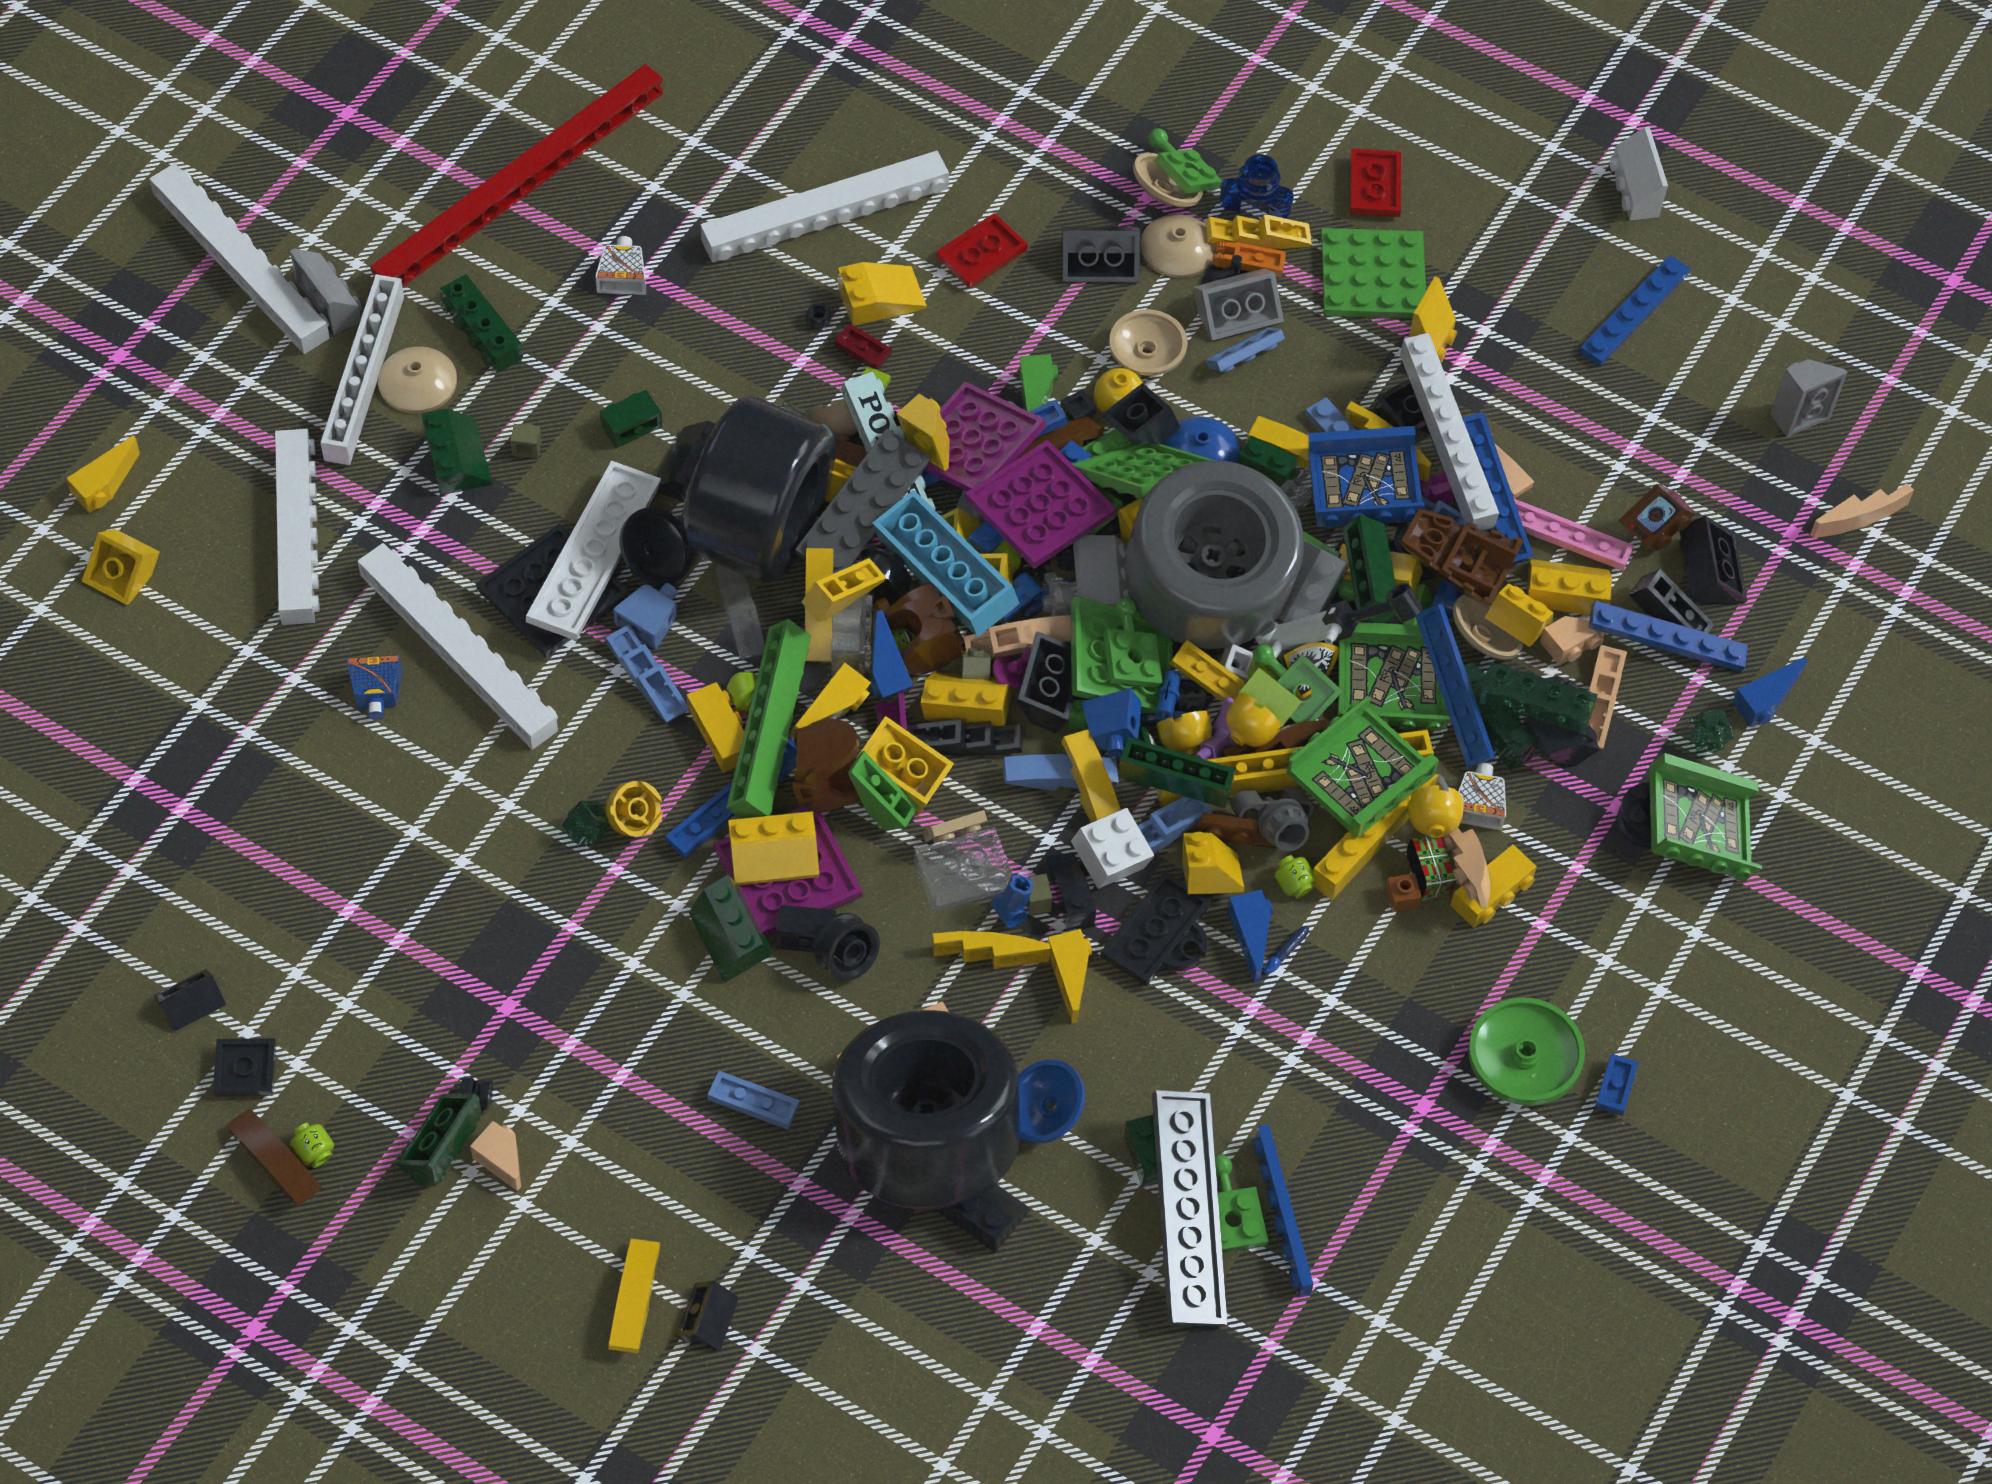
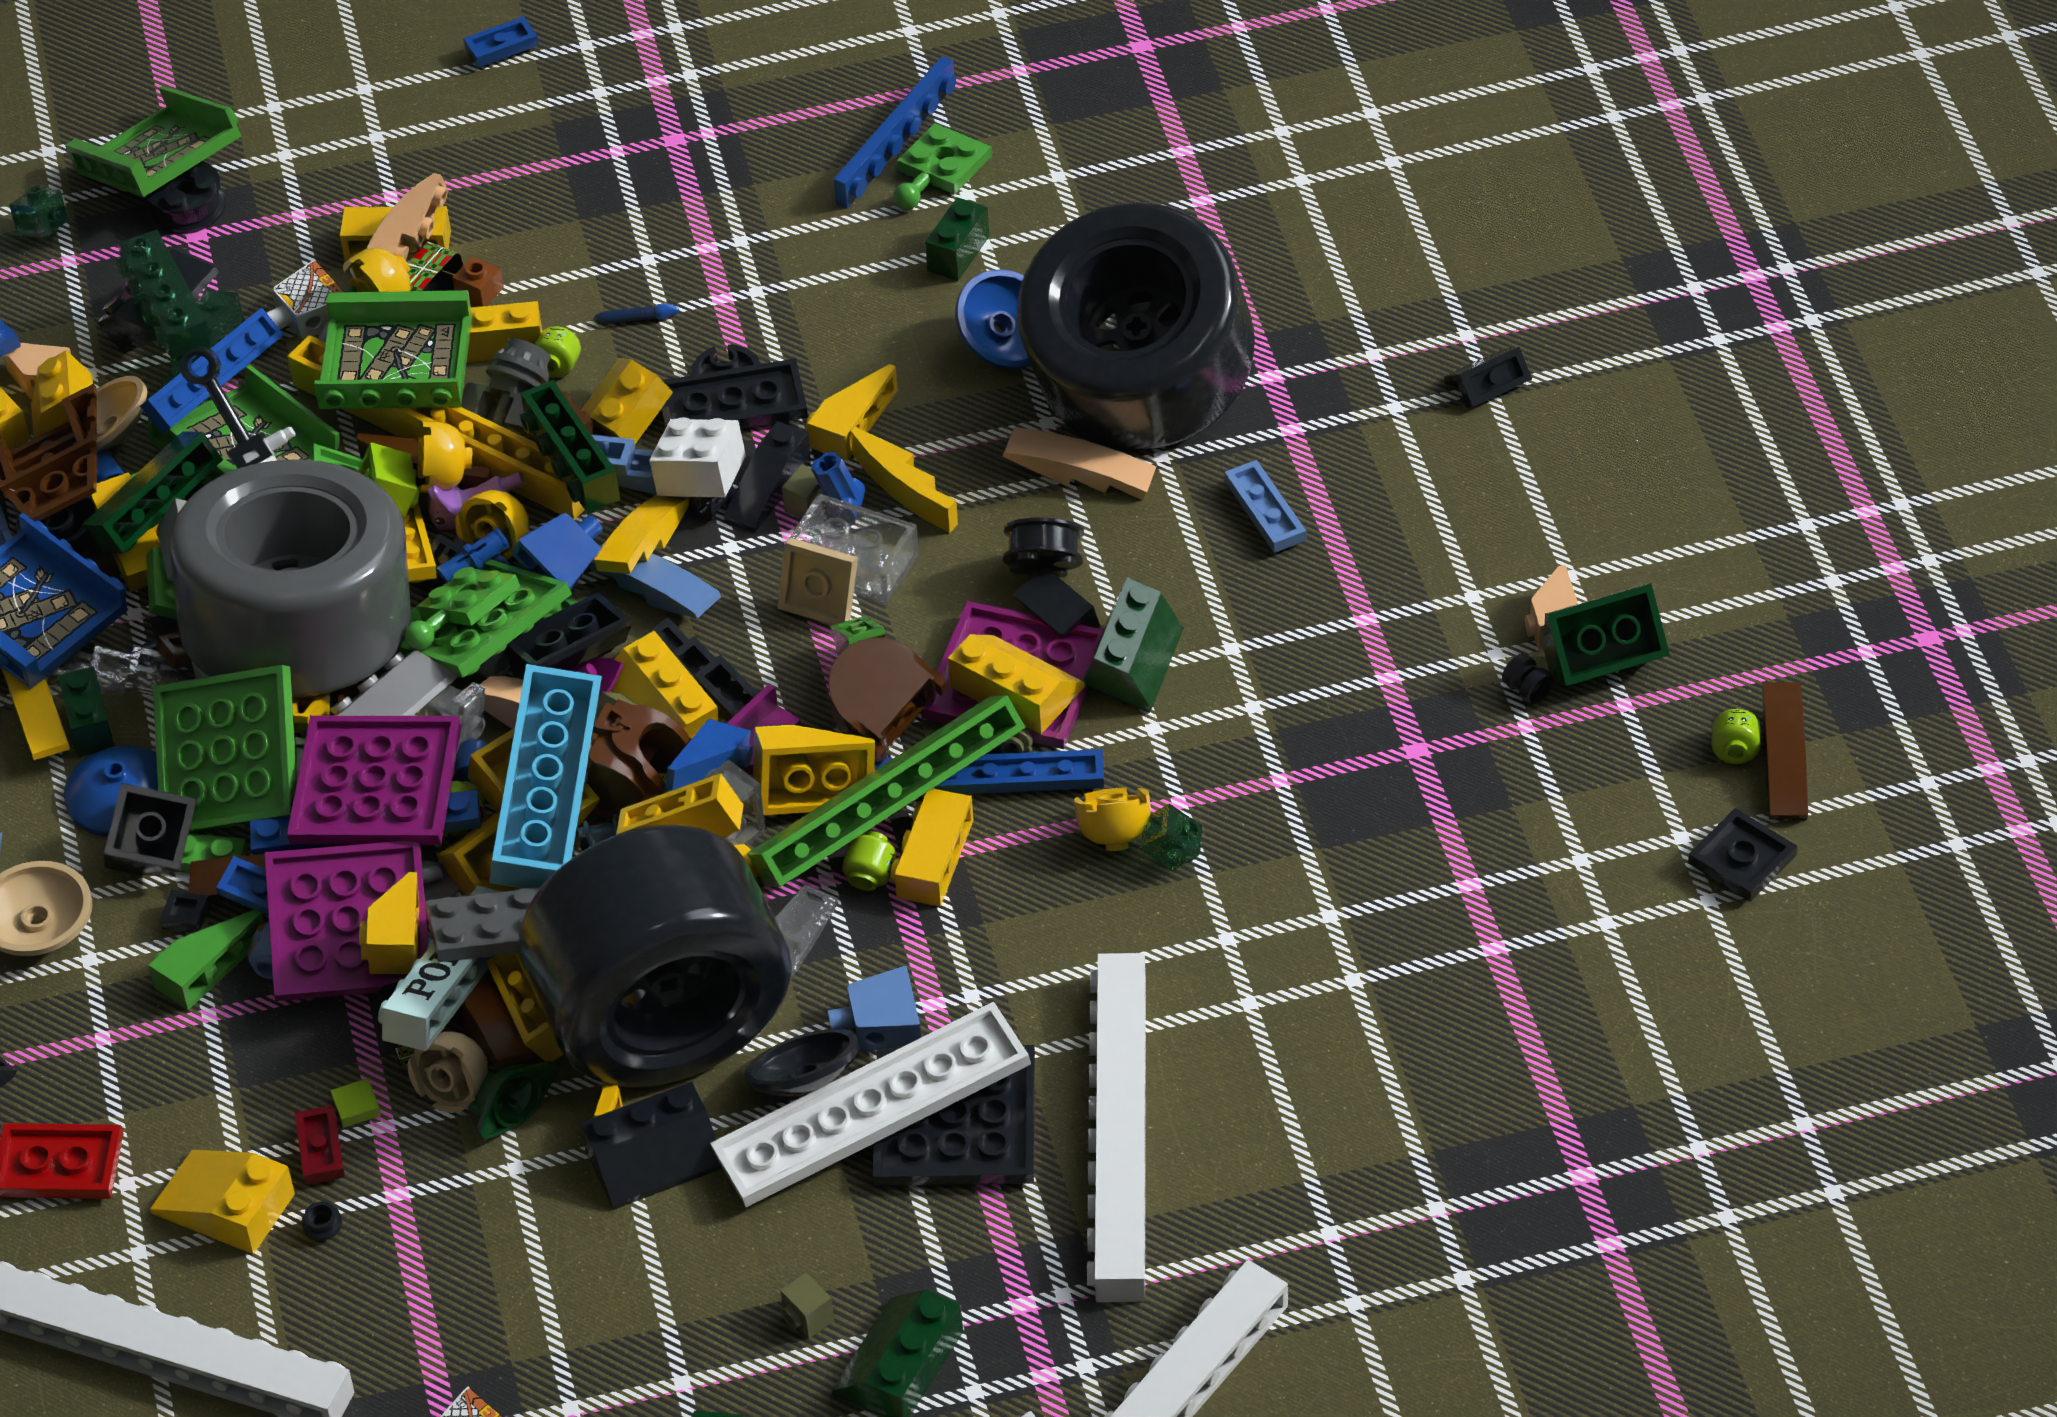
camera: 130 degrees left, 10 degrees down
black panel [154,969,226,1030] -> none
blue torso [347,655,402,720] -> none
dark green brick [600,390,662,448] -> none
medium blue slope [605,624,690,723] -> none
yellow slope [608,1239,660,1353] -> none
yellow slope [856,716,954,817] -> none
yellow cylinder [1093,368,1143,413] -> none
plate [1152,1090,1227,1327] -> none
blue slope [1227,889,1273,983] -> none
bright green dish [1468,998,1585,1106] -> none
light nougat slope [1585,645,1627,749] -> none

